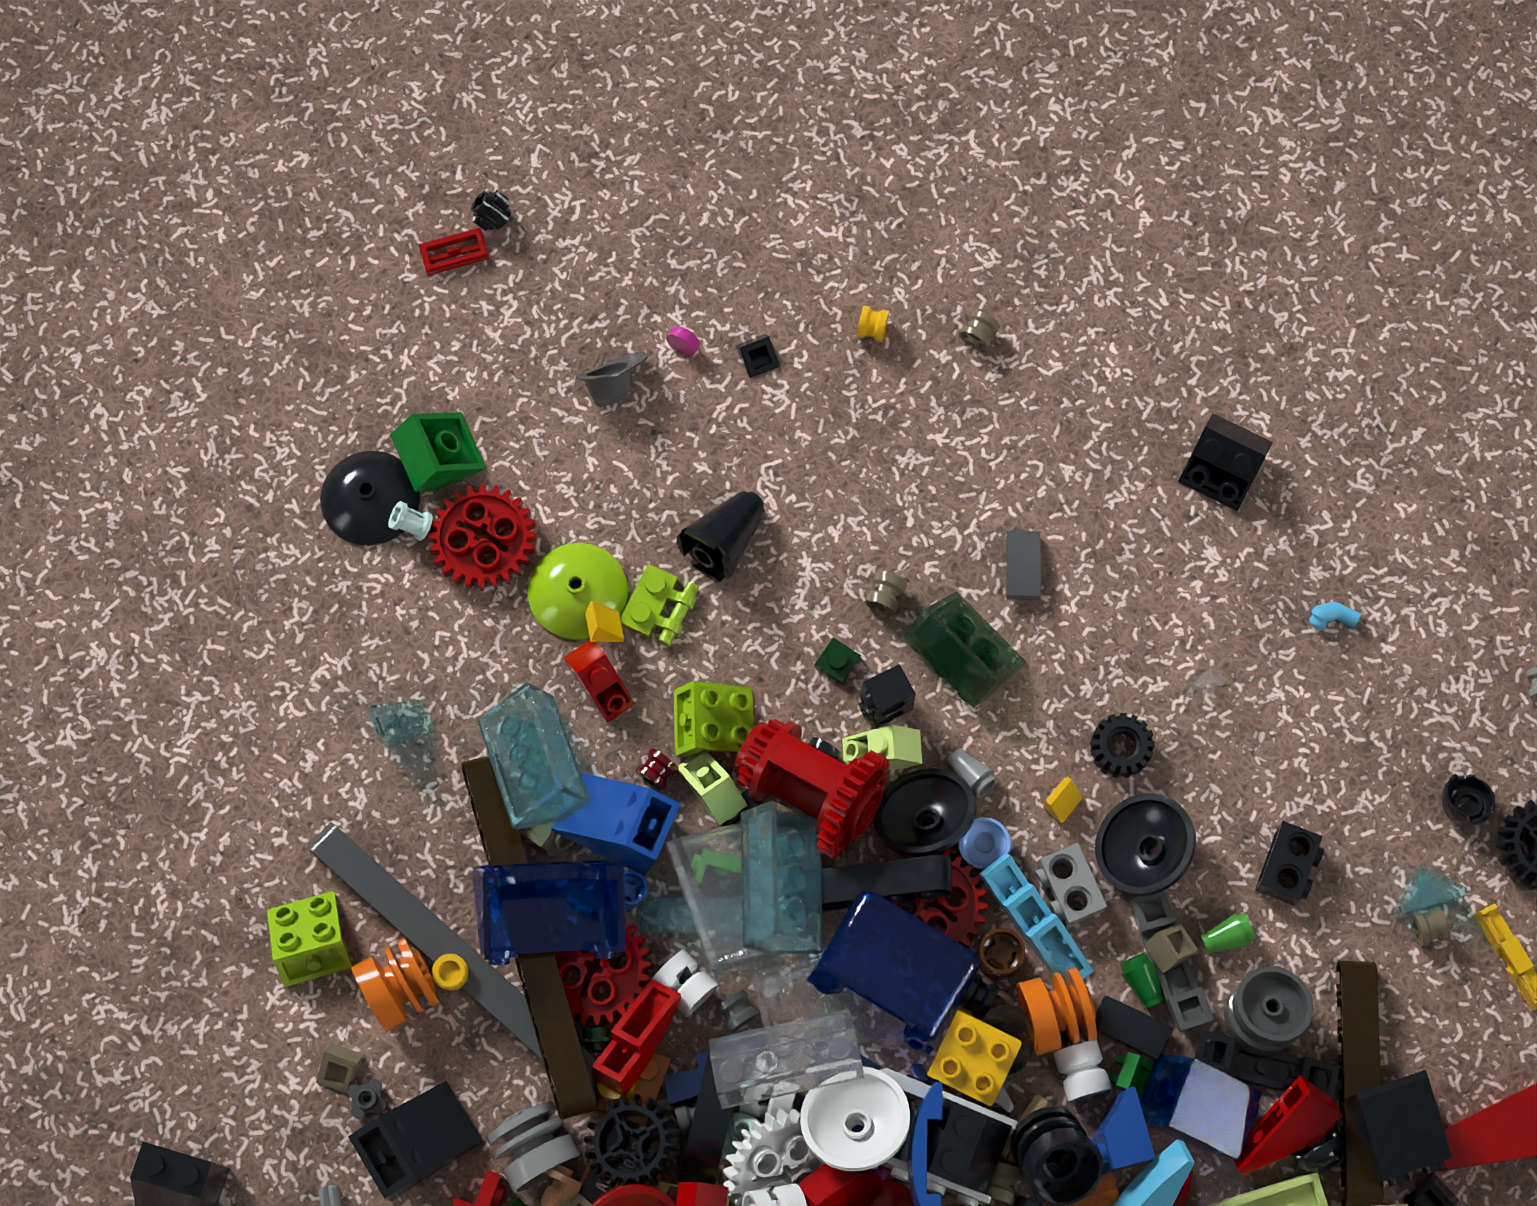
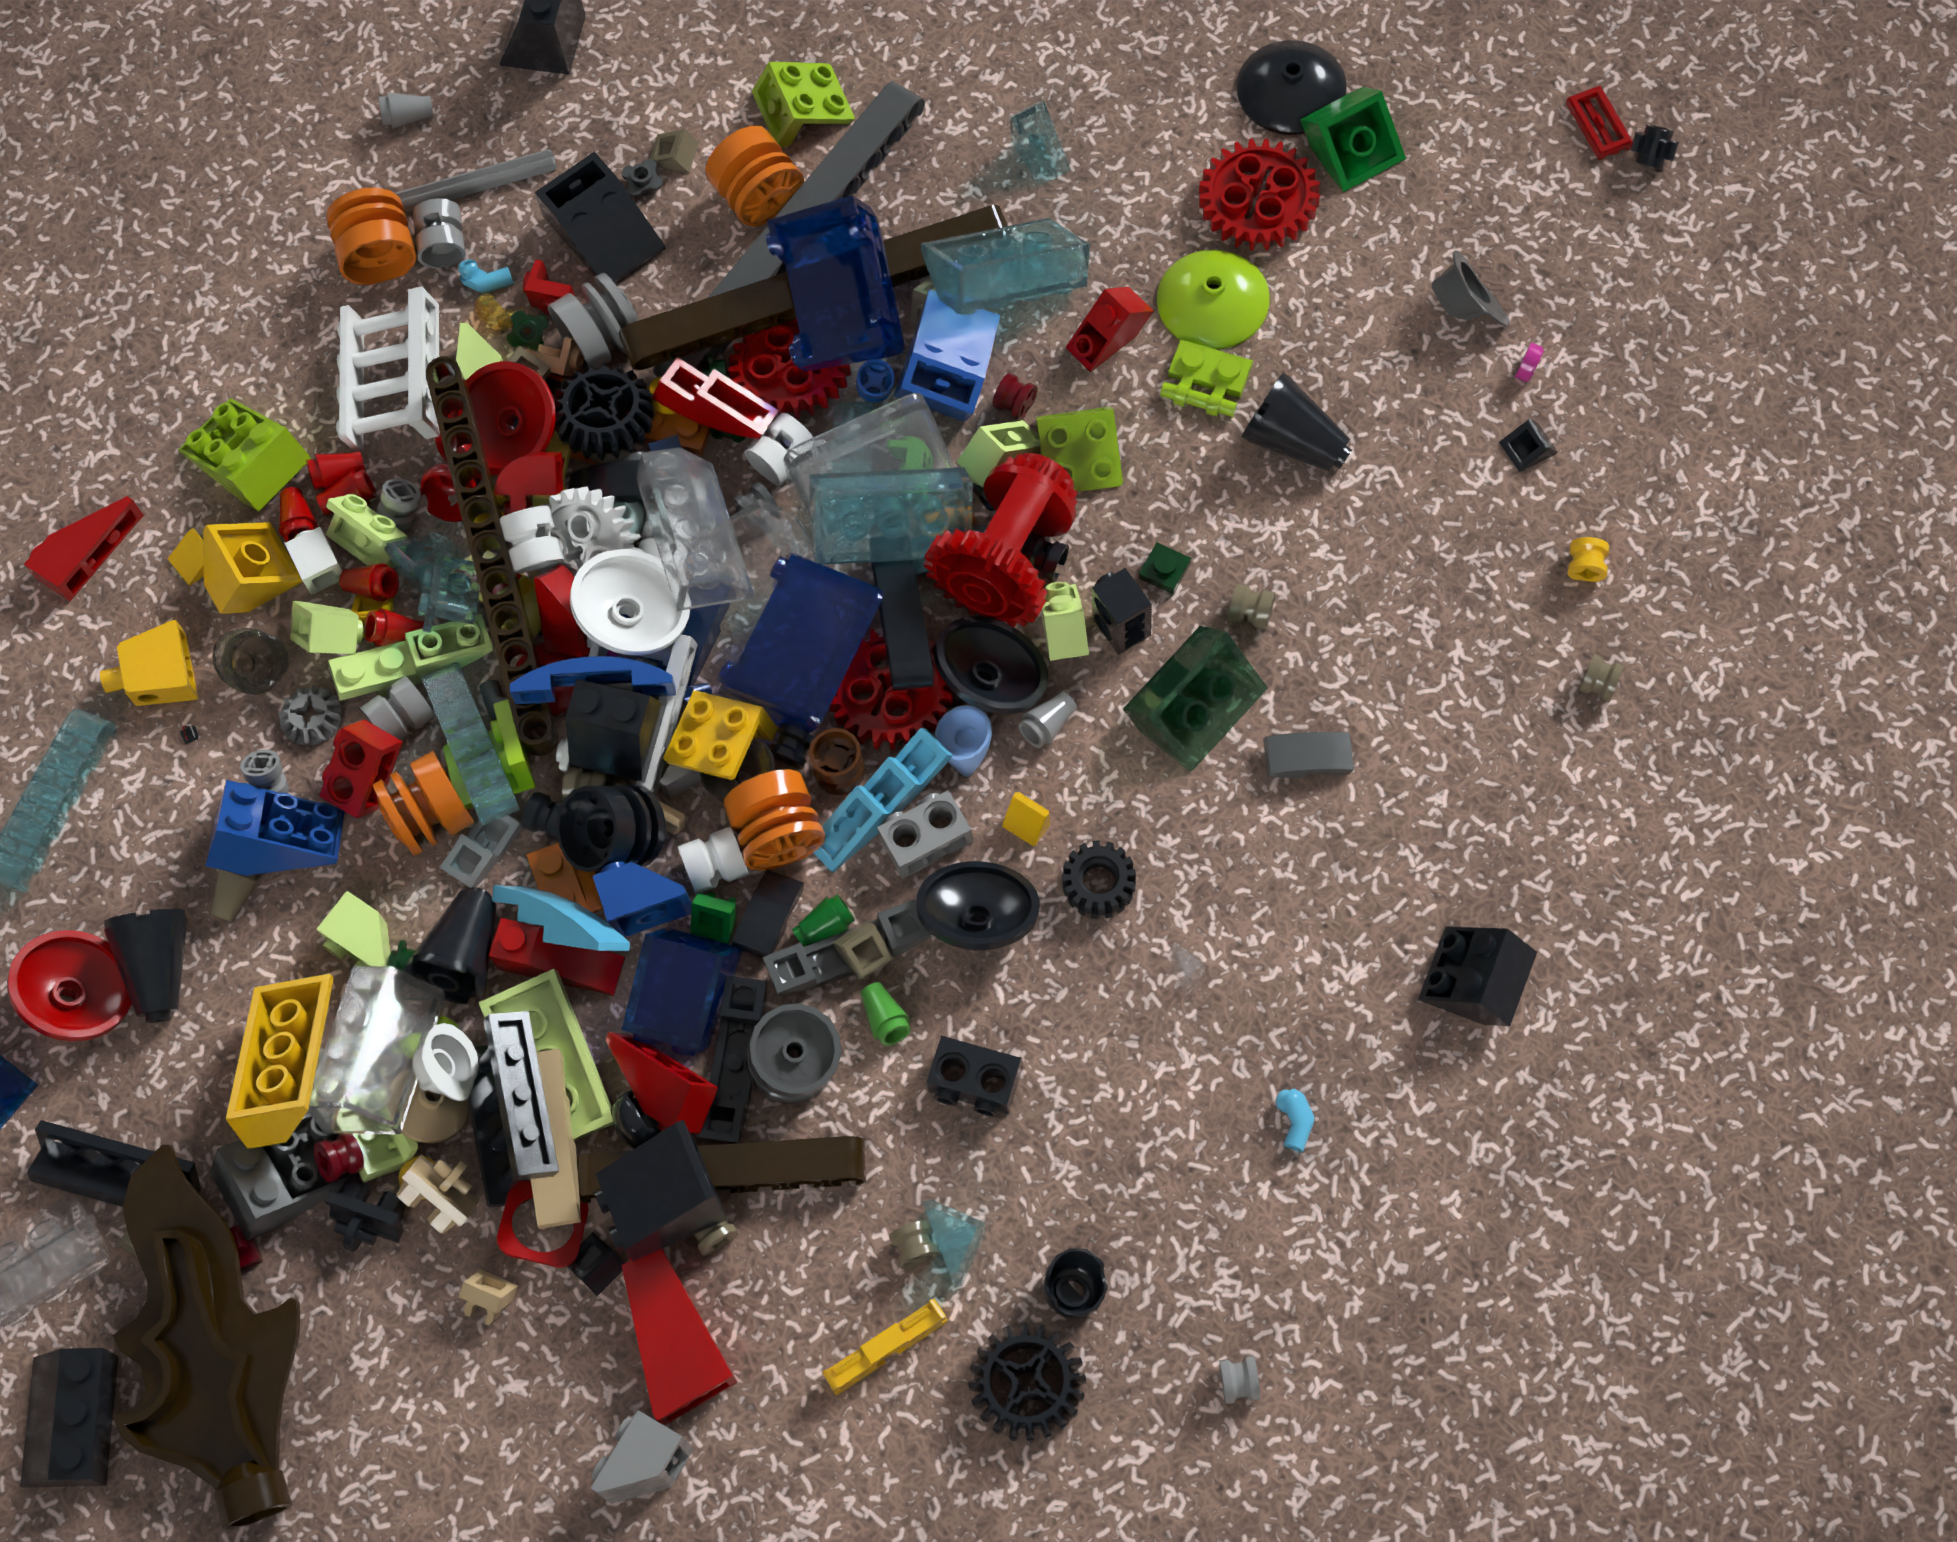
camera: 90 degrees right, 5 degrees down
light aqua bush [388,501,433,541] -> none
yellow tile [432,954,469,991] -> none
yellow slope [585,601,624,642] -> none

